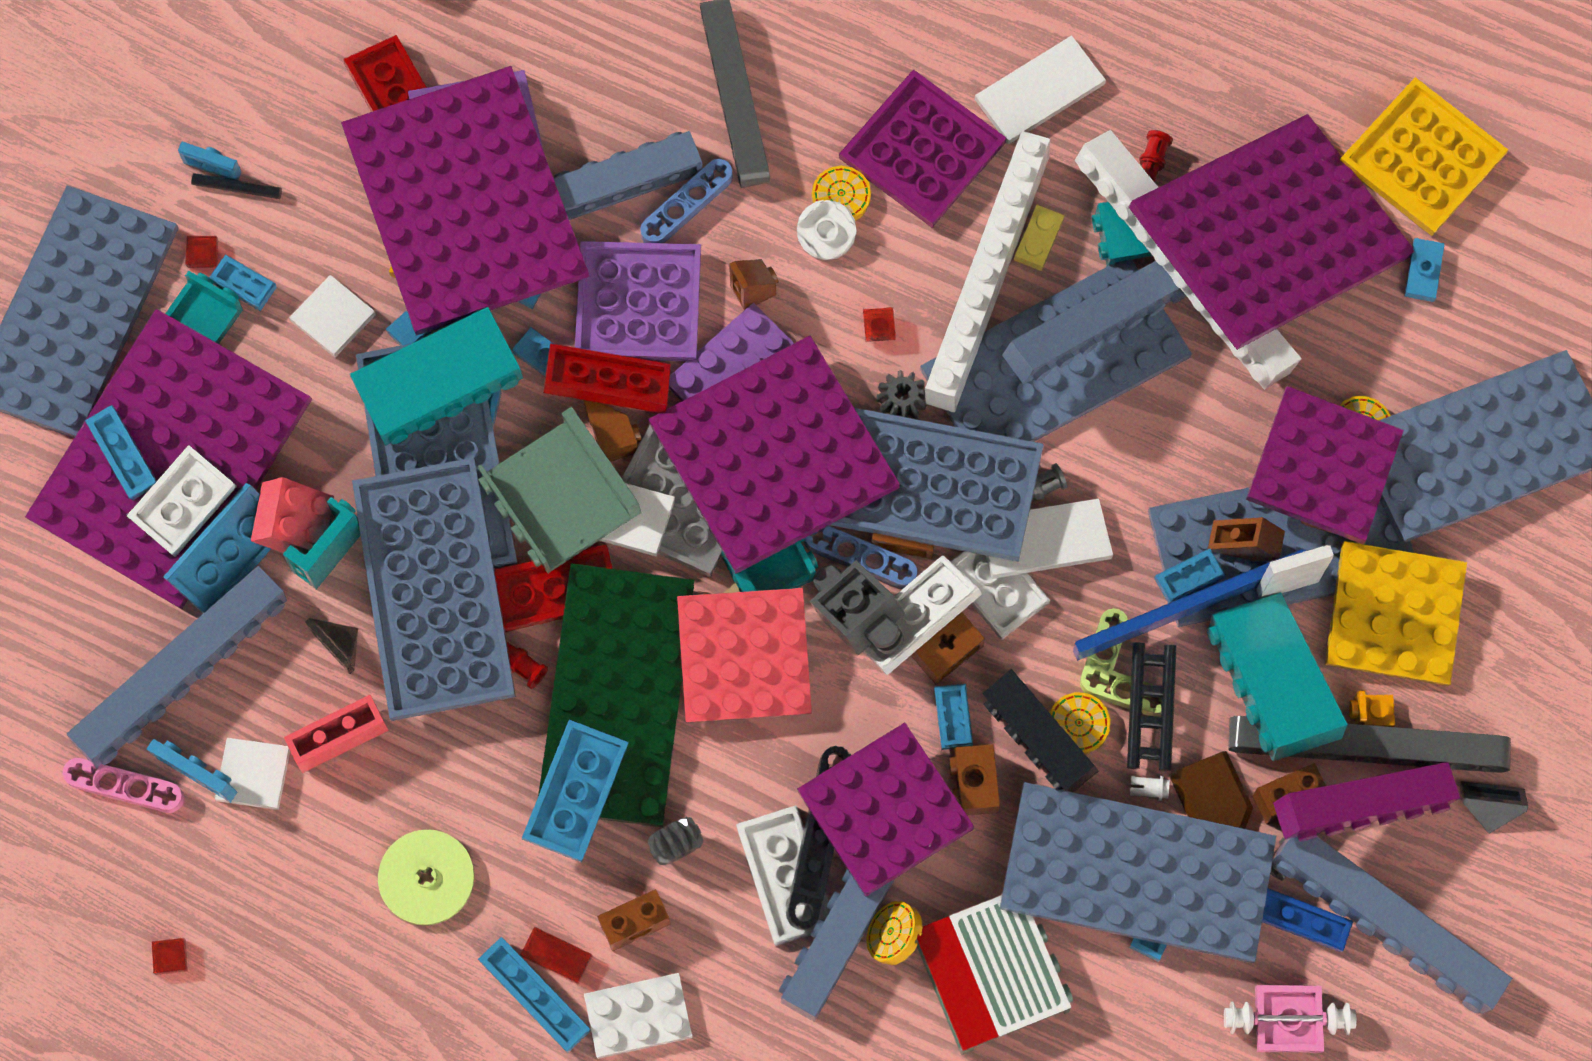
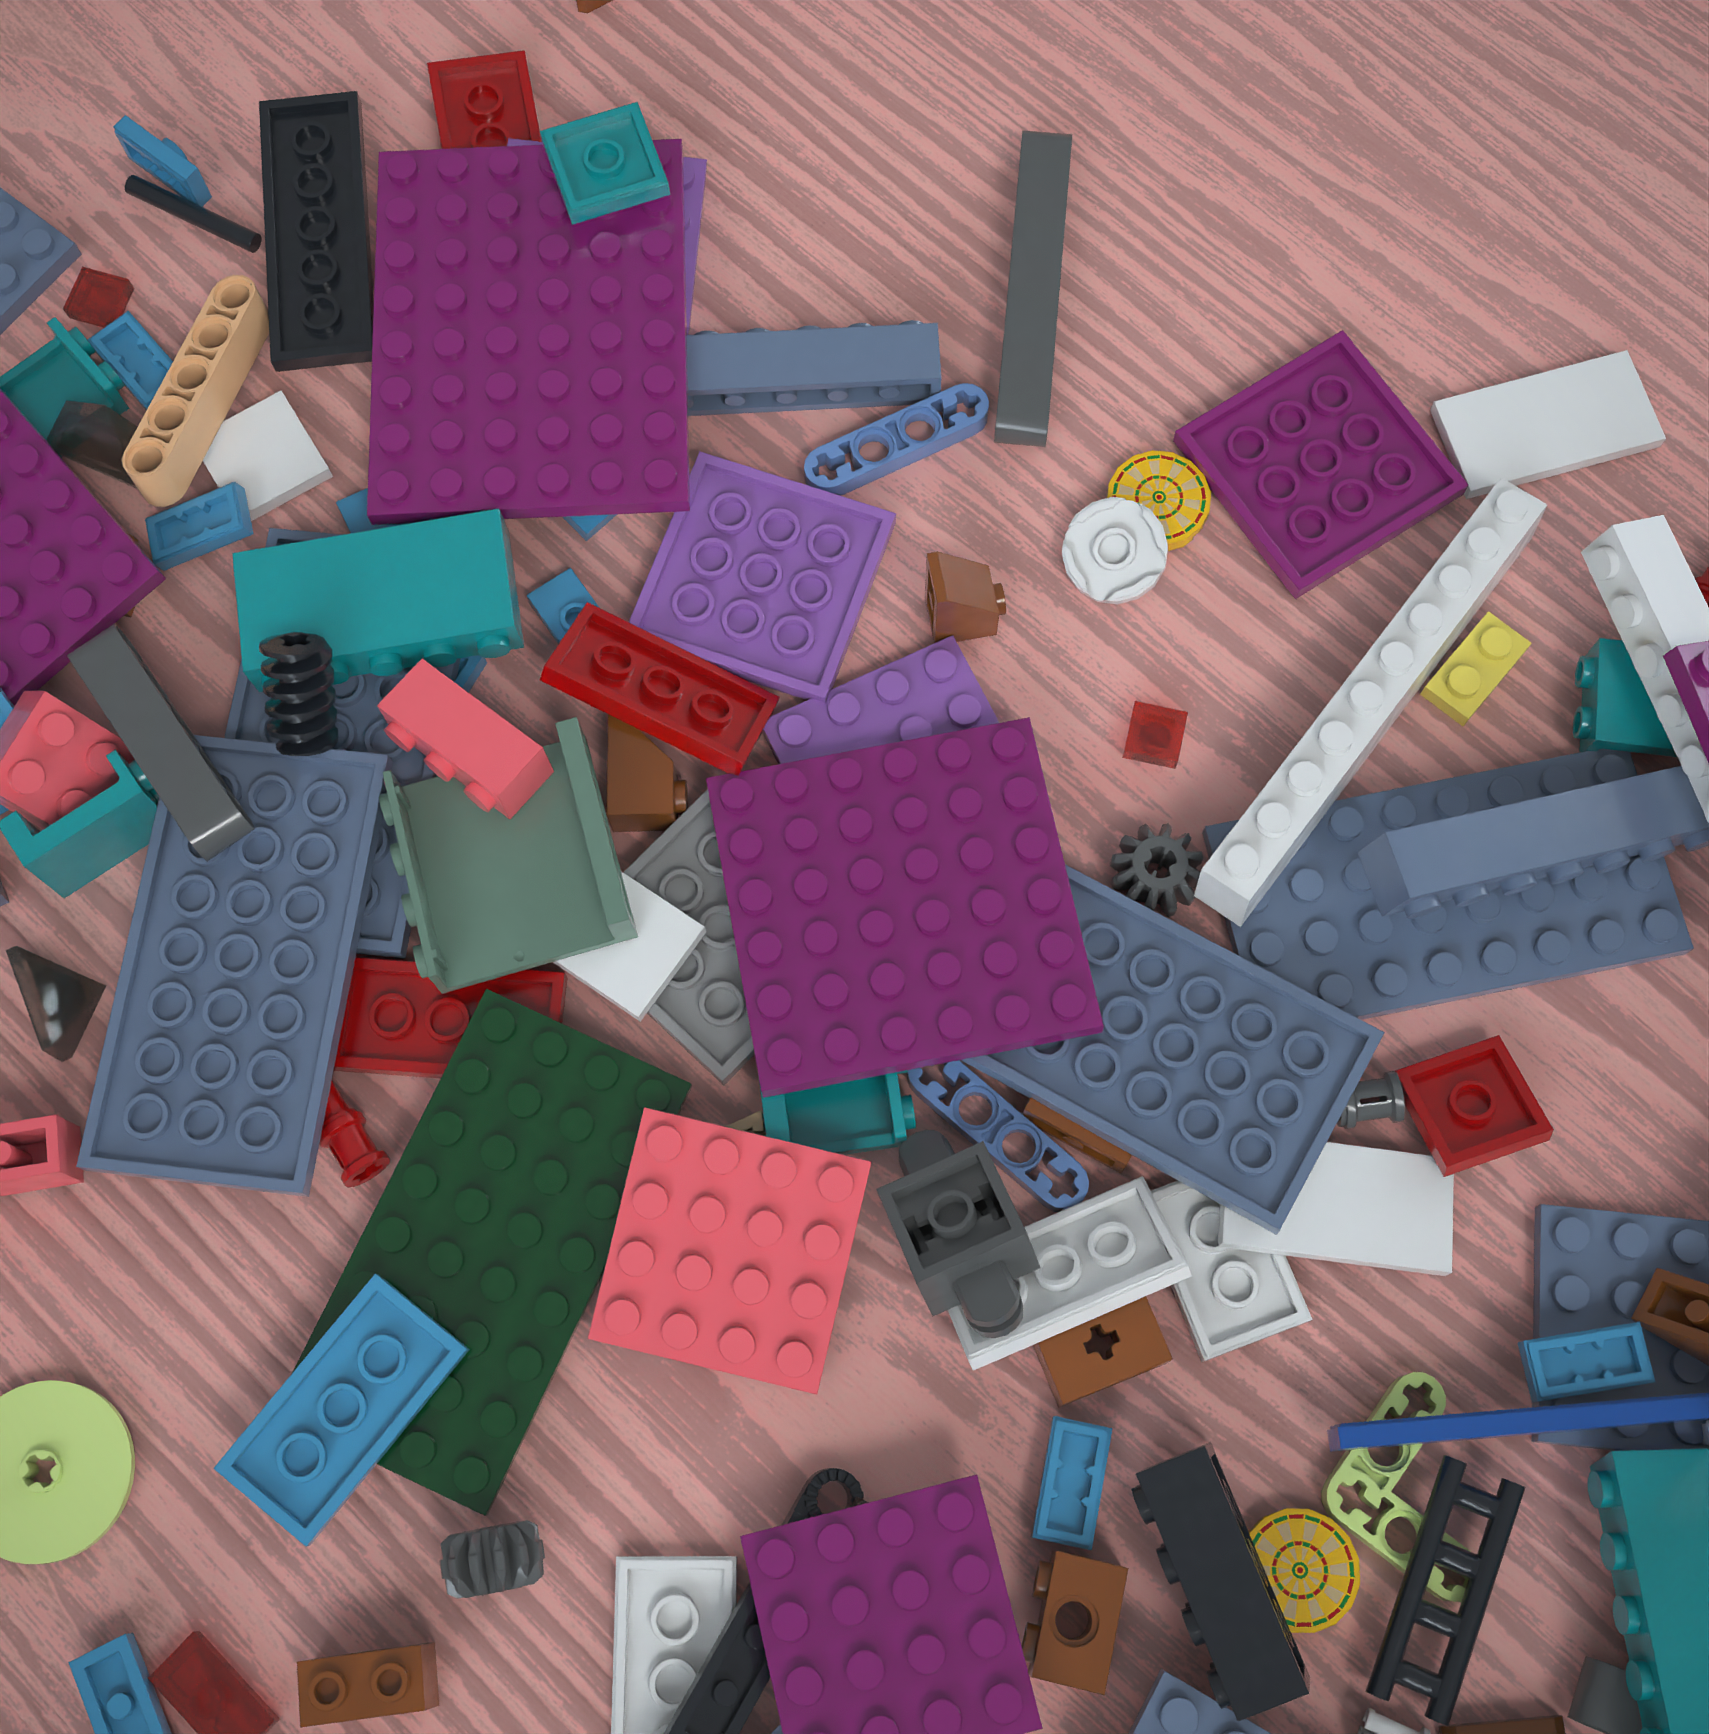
camera: 20 degrees right, 0 degrees up
none -> clear smoke slope [46,400,138,489]
none -> dark grey beam [67,623,255,862]
none -> light nougat beam [122,275,269,507]
none -> dark azure plate [145,482,254,571]
none -> black plate [259,91,374,372]
none -> black piece [259,632,339,756]
none -> coral brick [377,659,554,819]
none -> teal plate [540,102,671,225]
none -> red plate [1395,1035,1554,1177]

